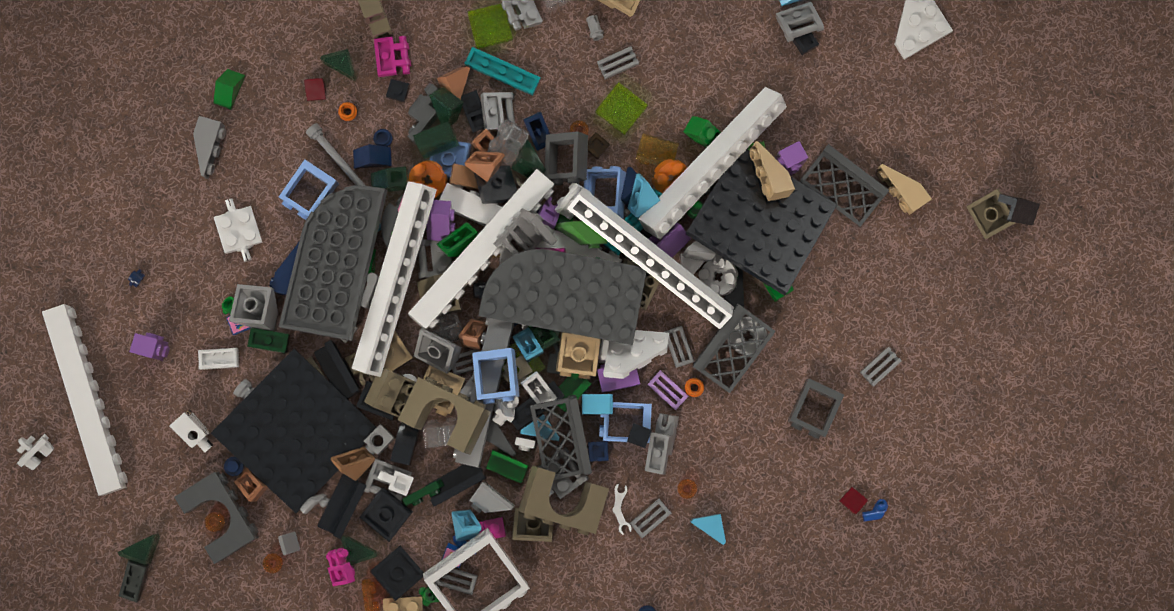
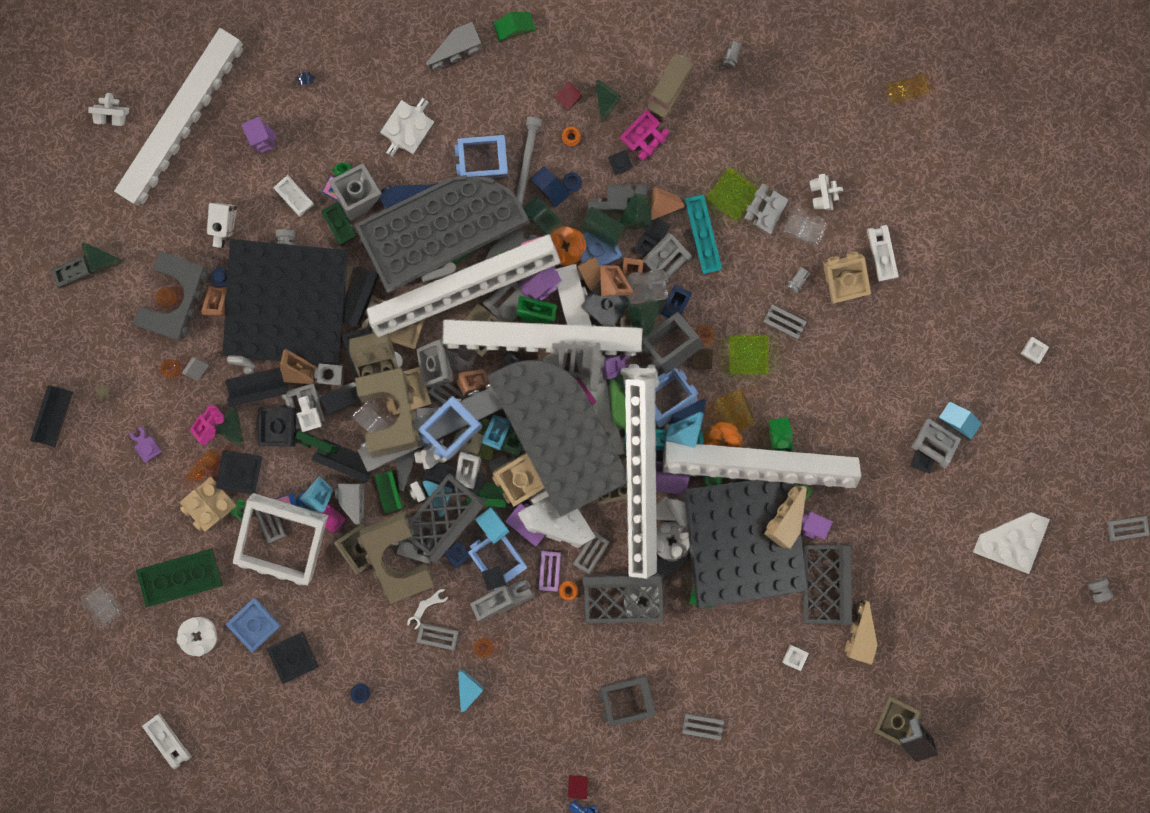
camera: 50 degrees right, 5 degrees up
none -> white plate [782,644,809,671]

